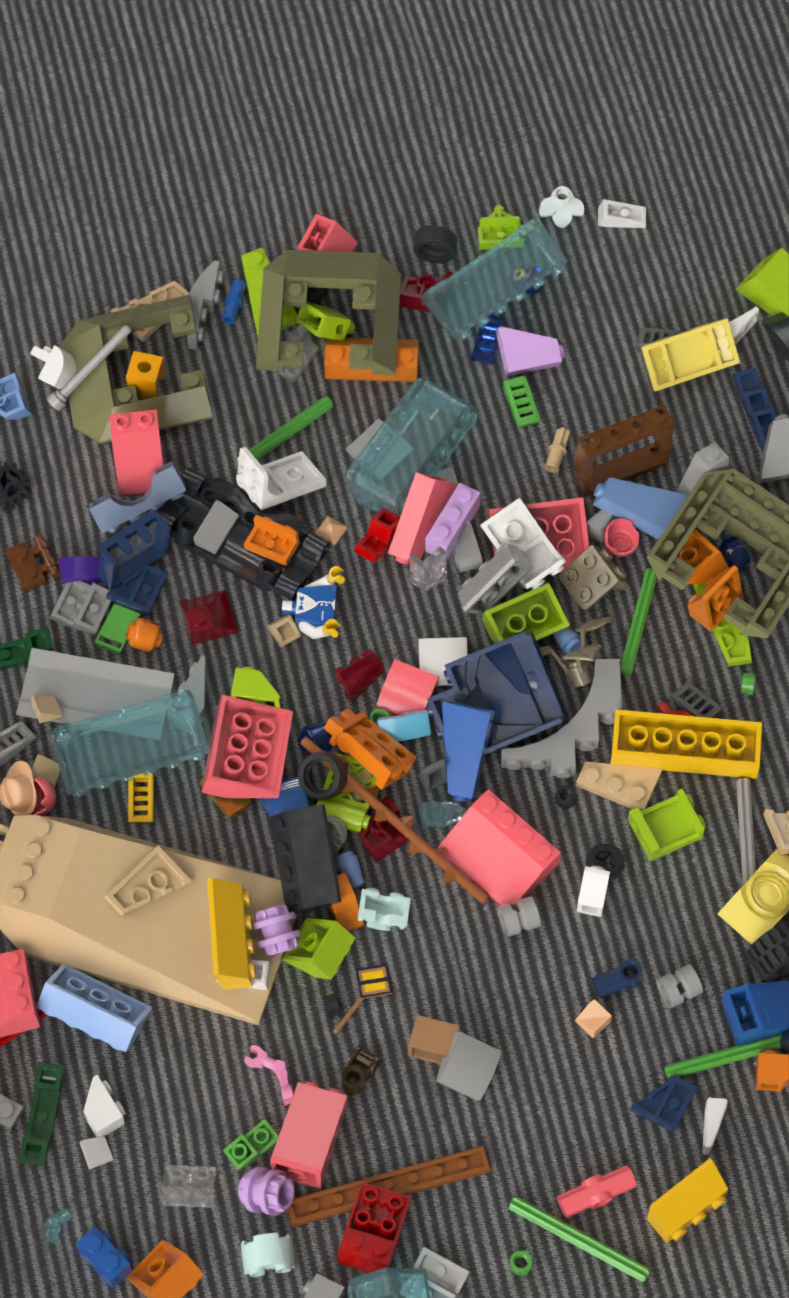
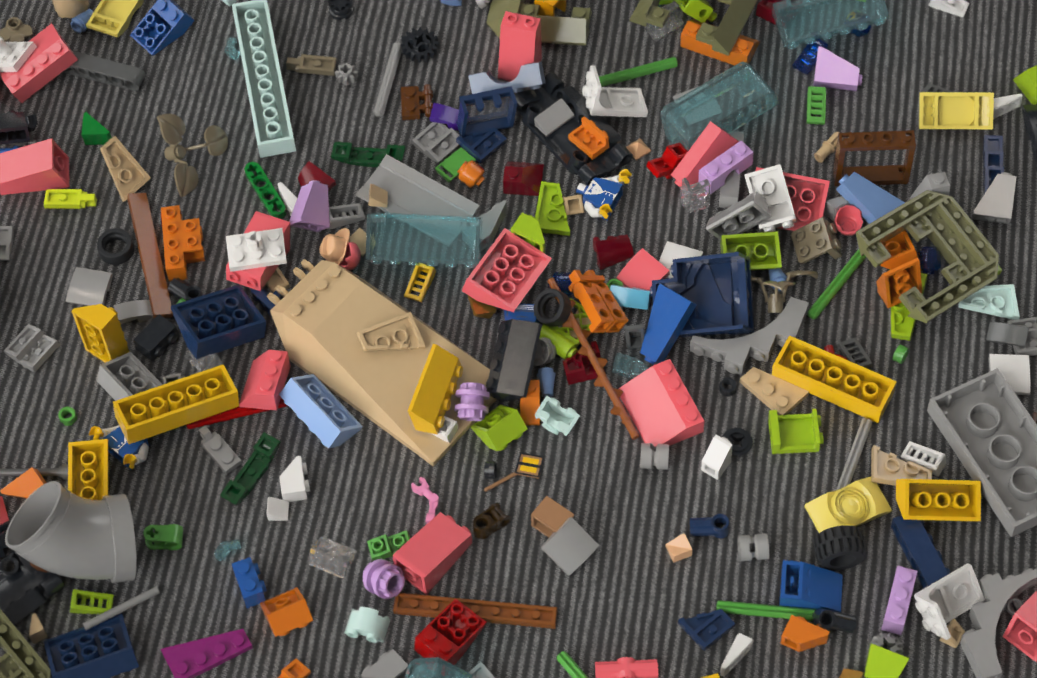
camera: 25 degrees right, 5 degrees down
none -> lime wing [535,181,570,236]

